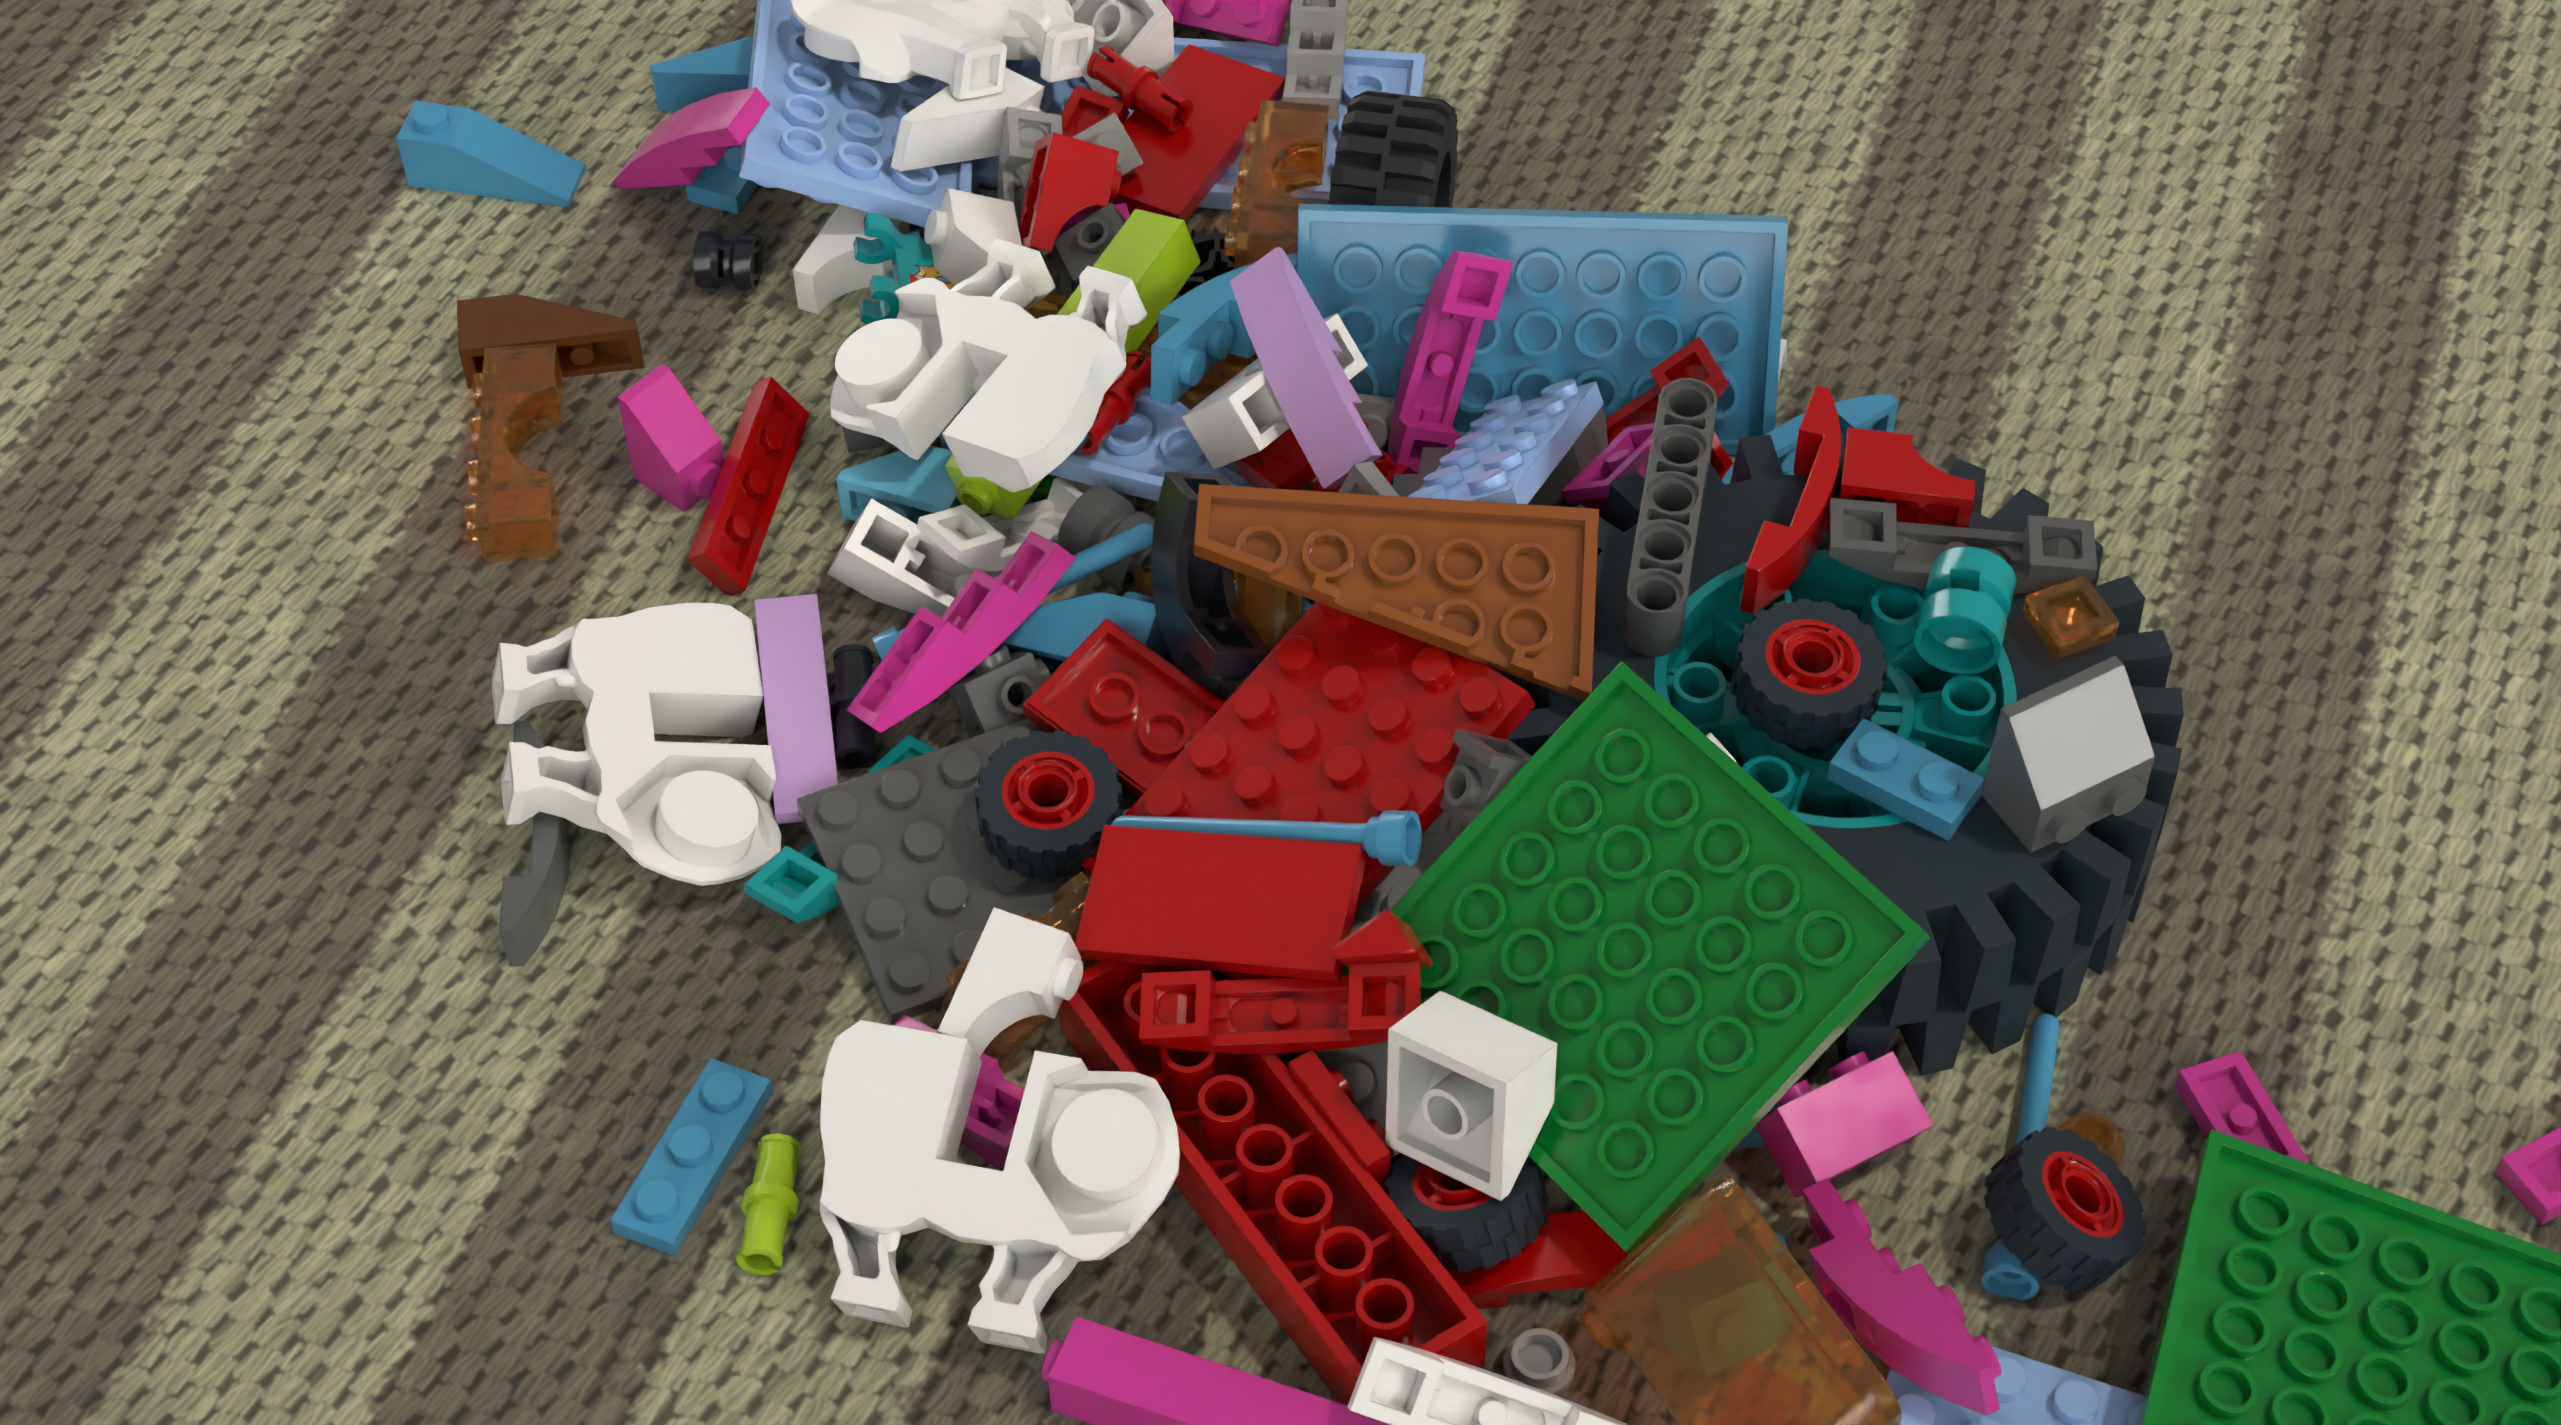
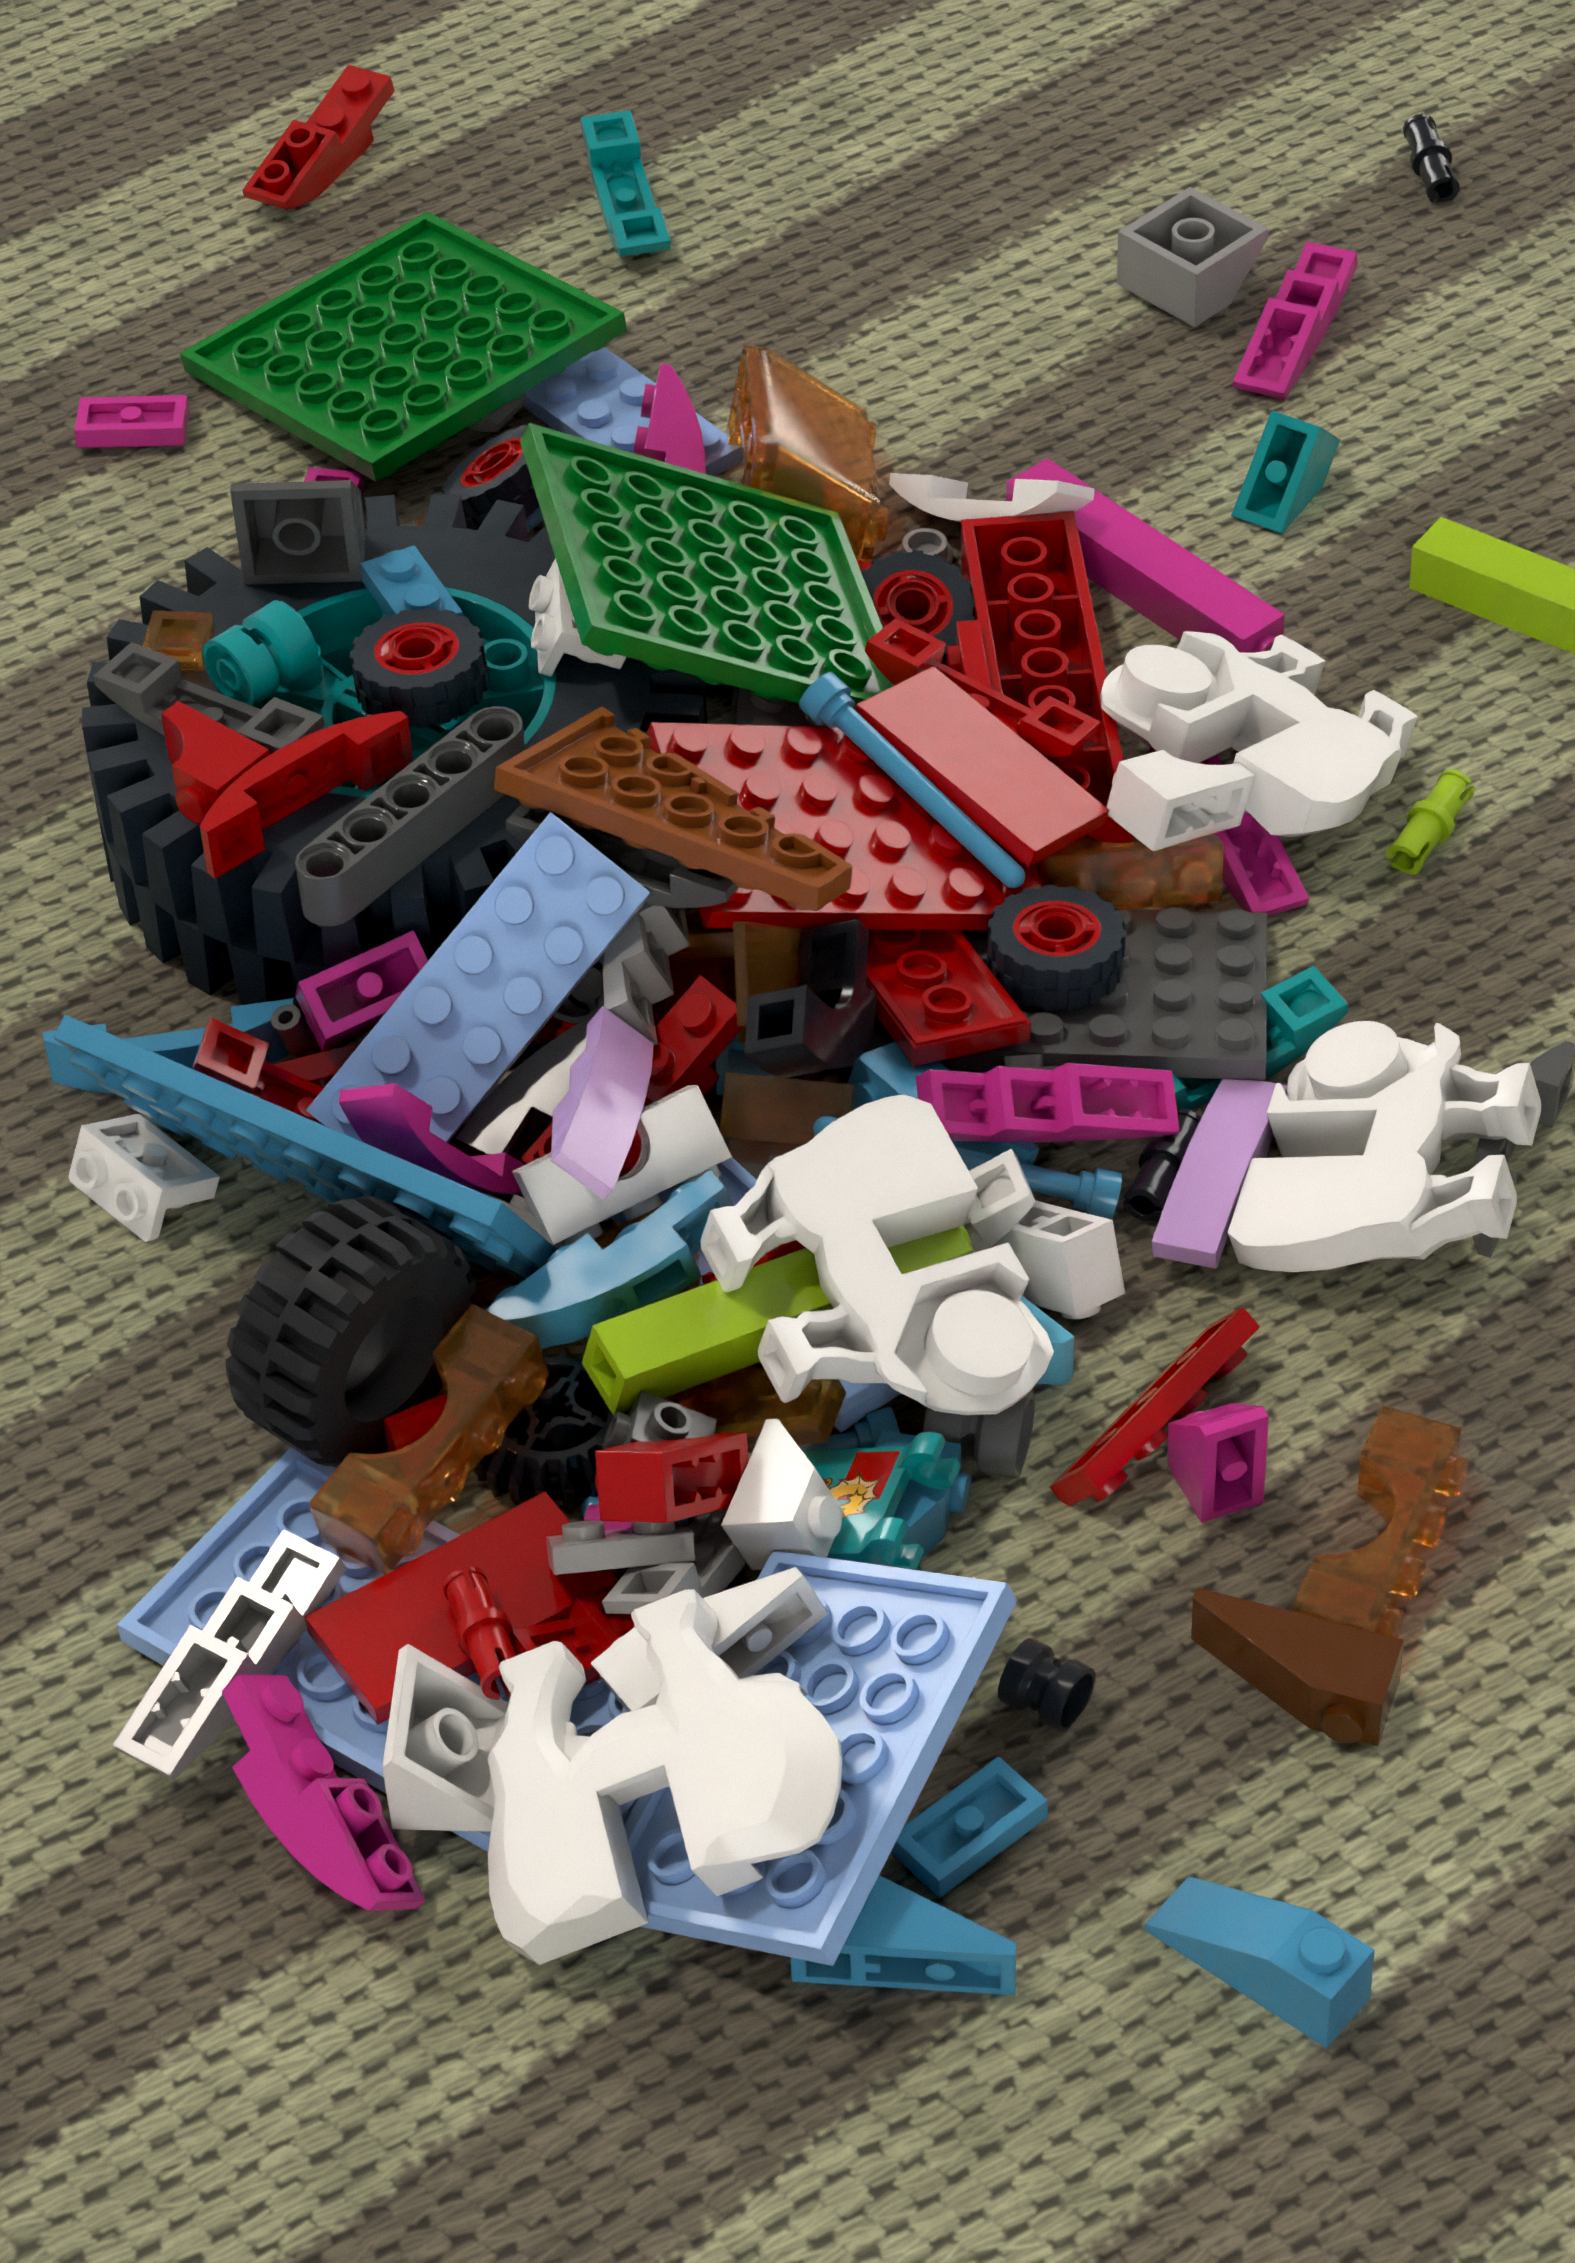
camera: 150 degrees left, 5 degrees down
dark azure plate [610,1058,774,1256] -> none
dark pink slope [613,87,770,189] -> none
red slope [1332,910,1434,968] -> none
white slope [1385,991,1557,1201] -> none
dark grey brick [1439,729,1532,836] -> none

